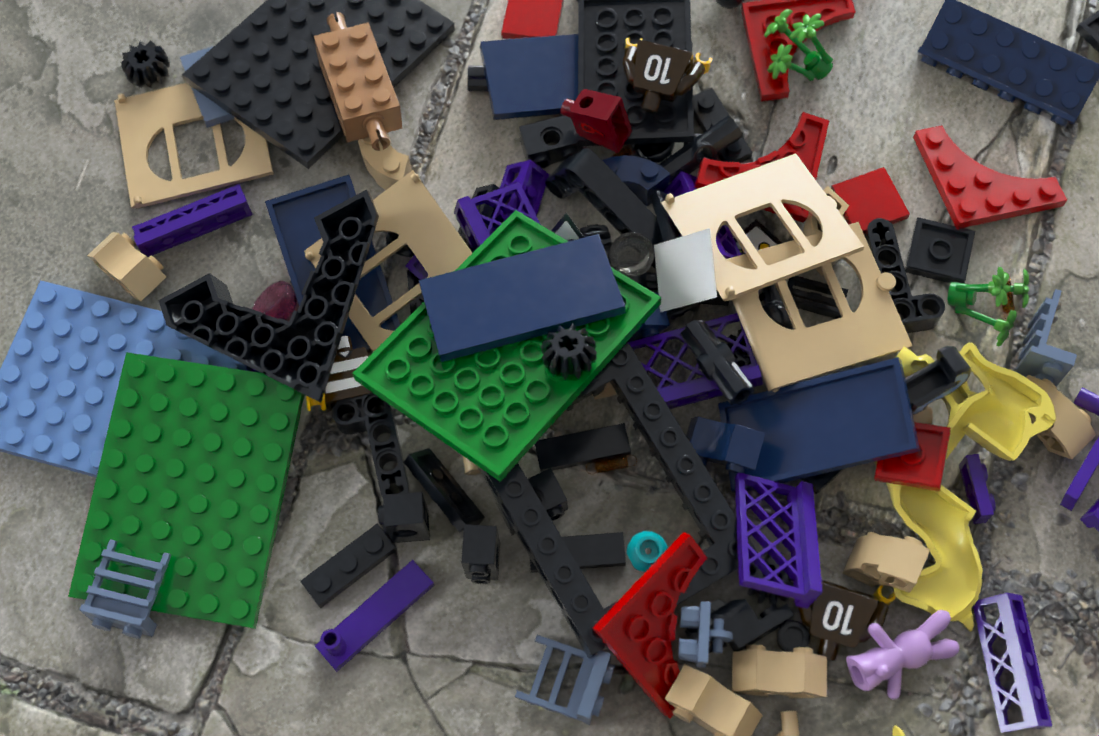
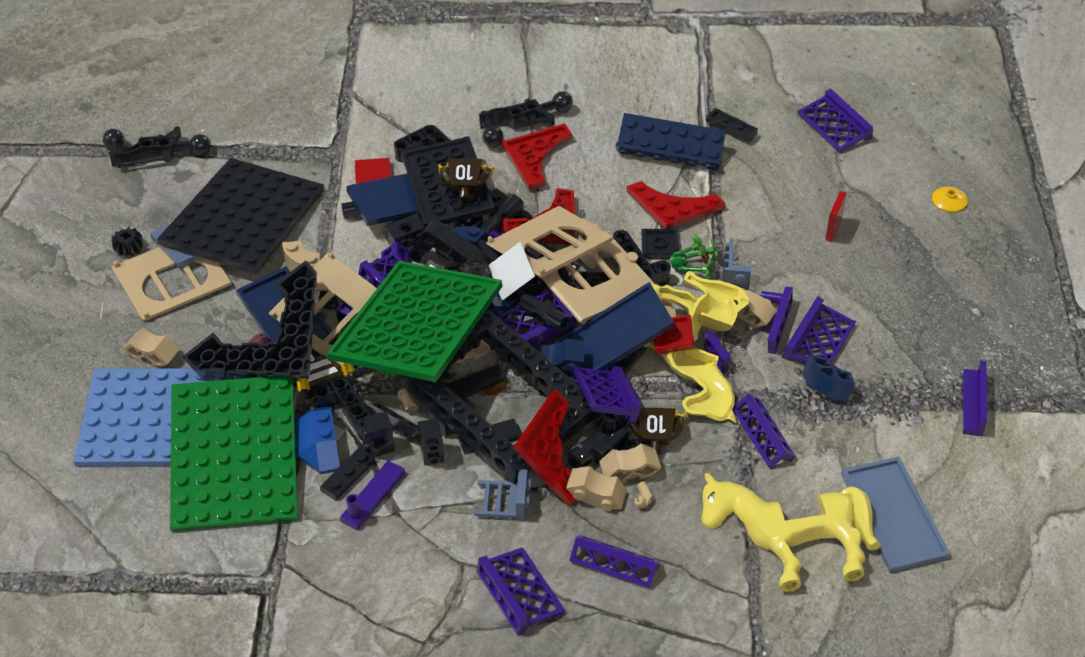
camera: 20 degrees left, 20 degrees down
sand blue plate [79,539,171,639] -> none
dark purple fence [132,184,253,257] -> none
medium nougat brick [314,12,403,151] -> none
dark blue tile [419,234,626,362] -> none
black gear [541,324,597,381] -> none
dark red torso [561,89,633,153] -> none
teal plate [626,531,668,572] -> none
sand blue hips [678,601,733,668] -> none
plant [765,9,833,81] -> none
red tile [831,167,910,234] -> none
tan brick [843,532,930,593] -> none
lavender animal [846,609,959,699] -> none
black animal [905,346,971,415] -> none
none -> blue wedge [295,406,340,474]

